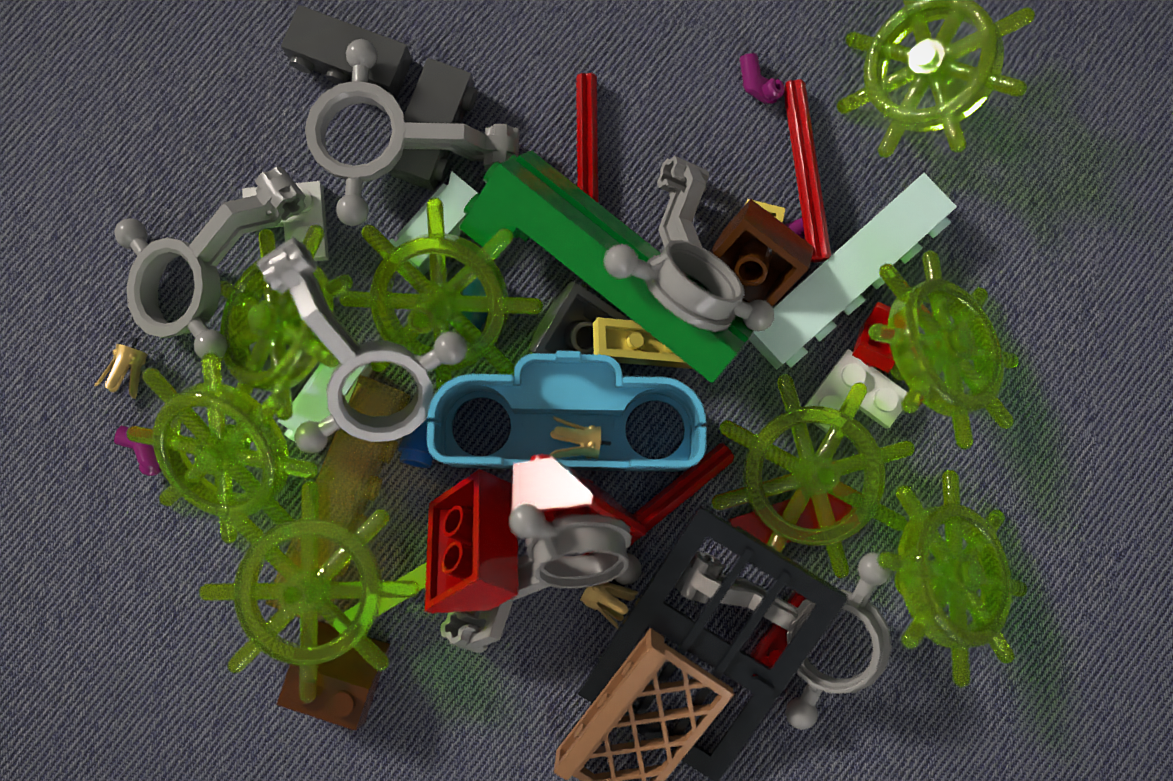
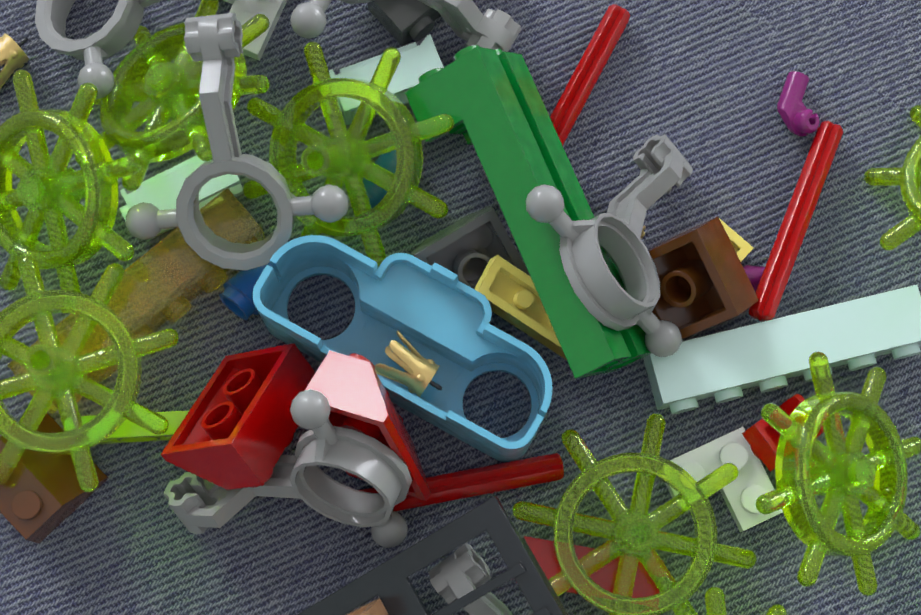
camera: 25 degrees right, 5 degrees down
pearl gold piece [580,582,639,629] -> none

